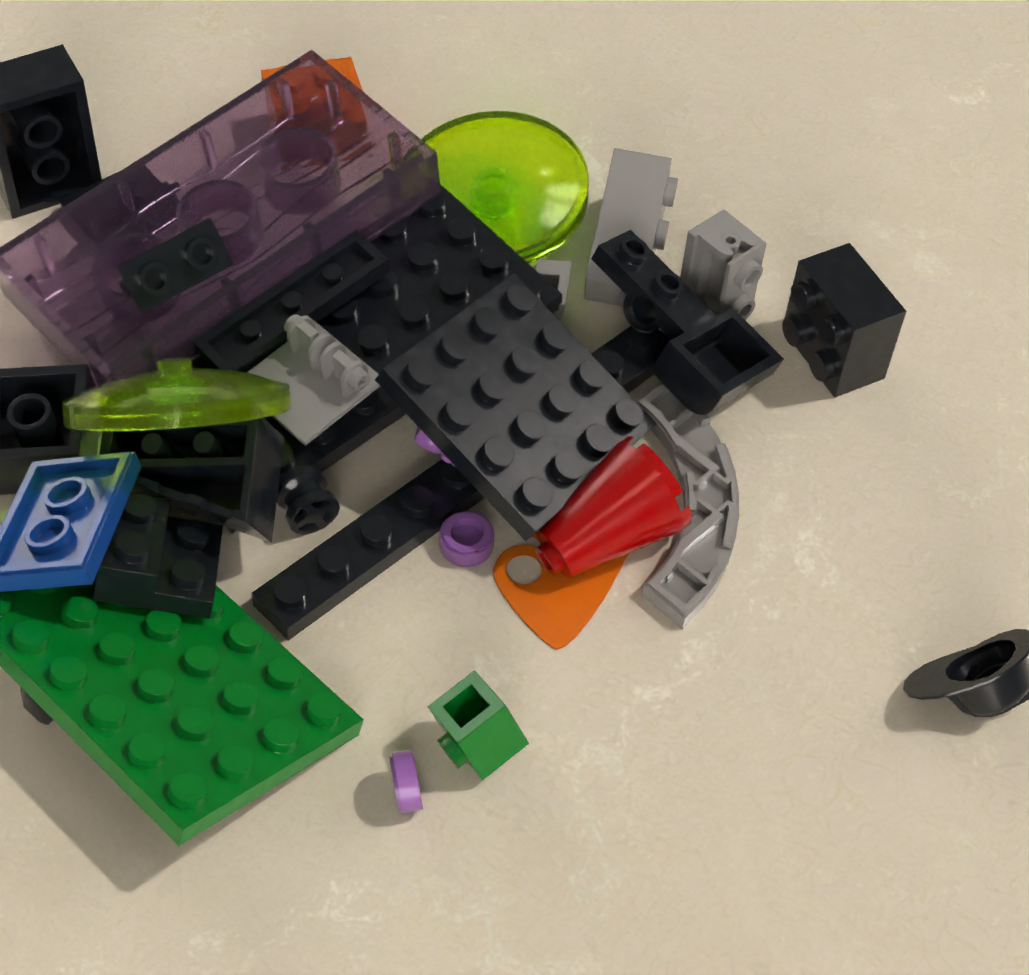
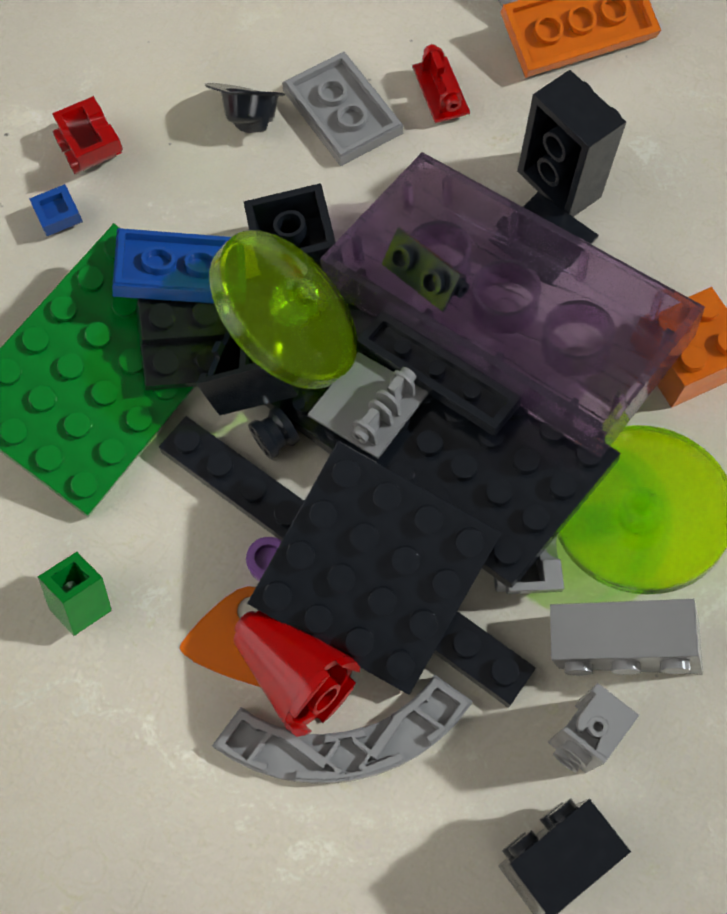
camera: 85 degrees right, 15 degrees up
medium lavender tile [389,749,423,813] -> none
black plate [591,230,784,415] -> none

